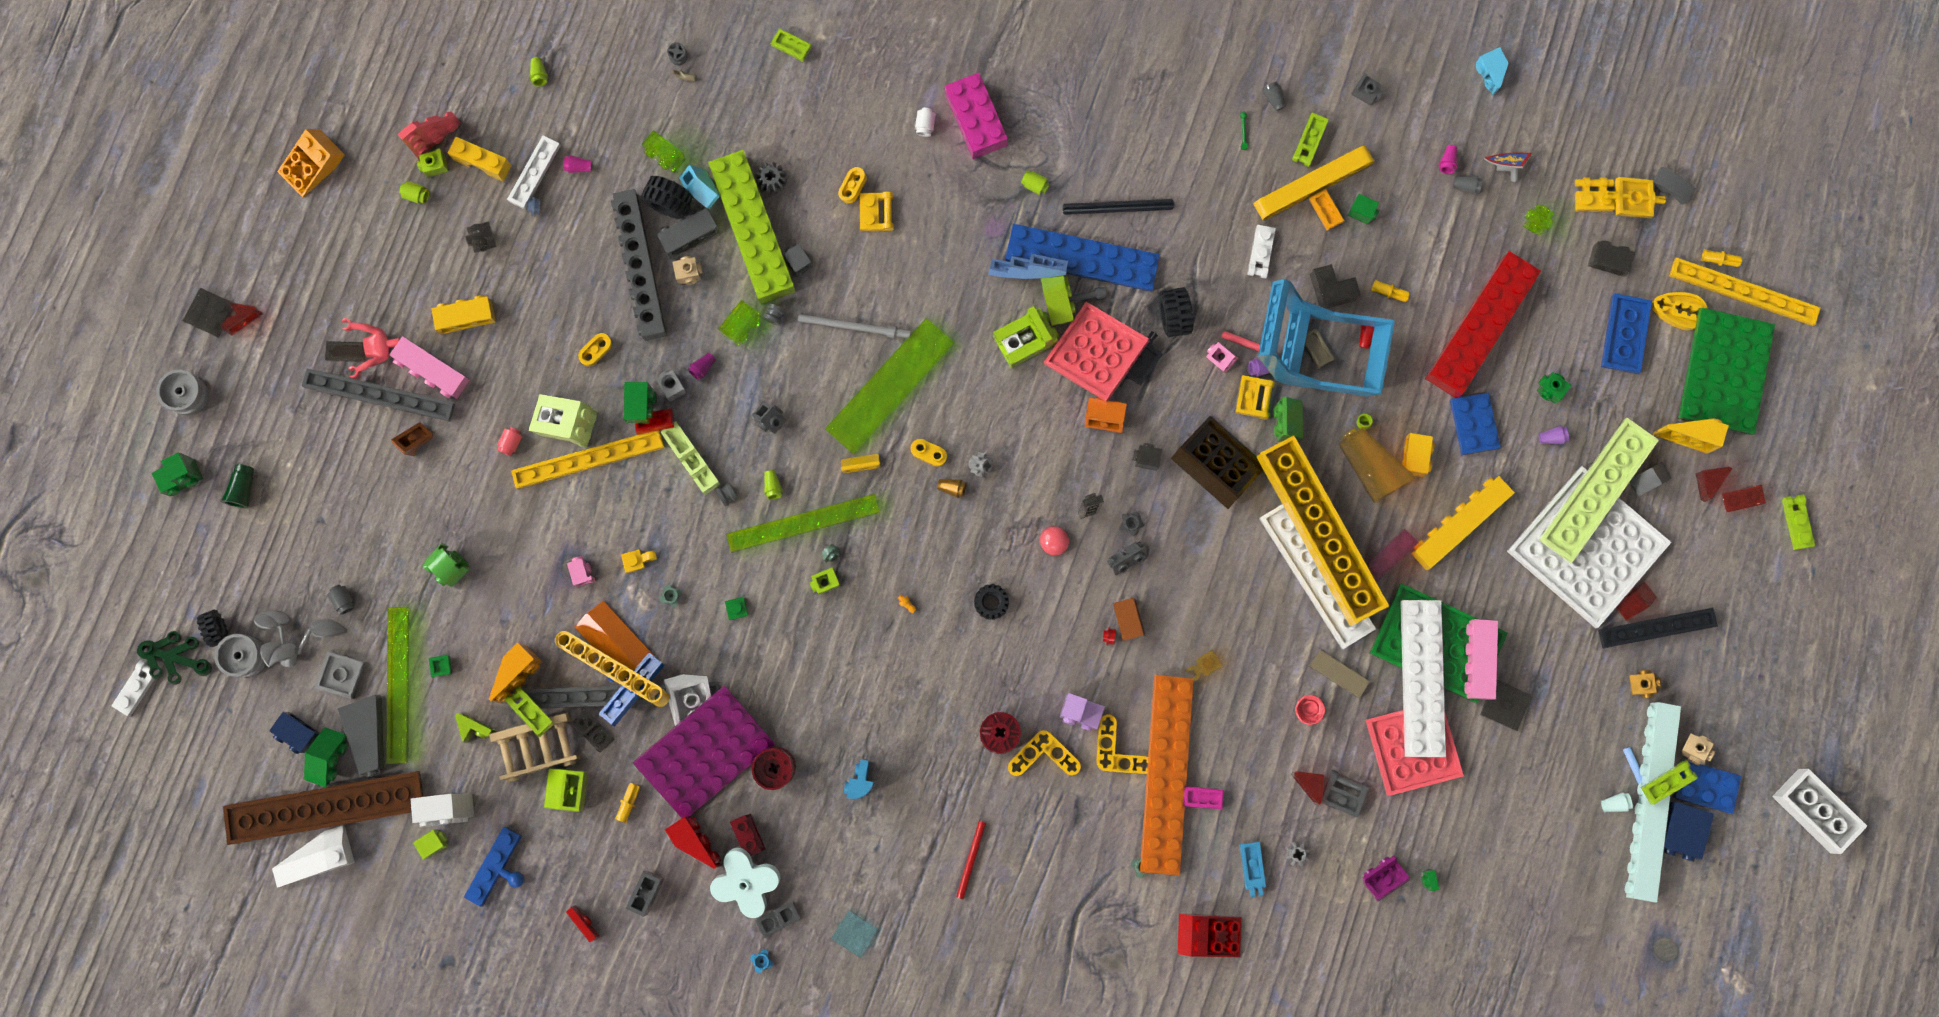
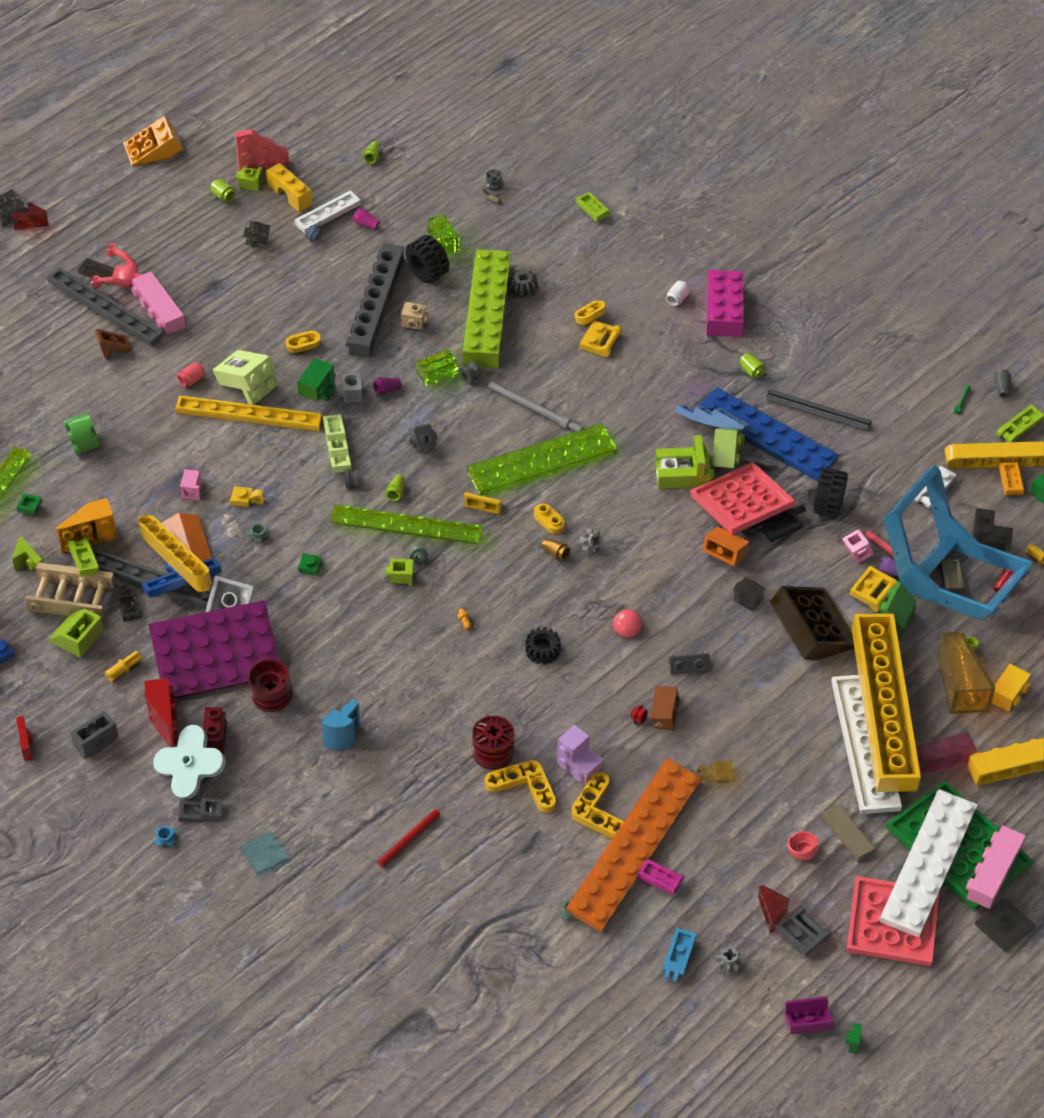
camera: 25 degrees right, 30 degrees down
yellow brick [431,295,496,334] -> none
red plate [635,408,674,435] -> none
dark grey brick [657,208,719,259] -> none
medium azure slope [679,165,720,209] -> none
dark grey brick [783,244,813,277] -> none
clear smoke plate [1078,493,1104,519] -> none
dark grey plate [1120,512,1144,536] -> none
red slope [1177,914,1242,957] -> none

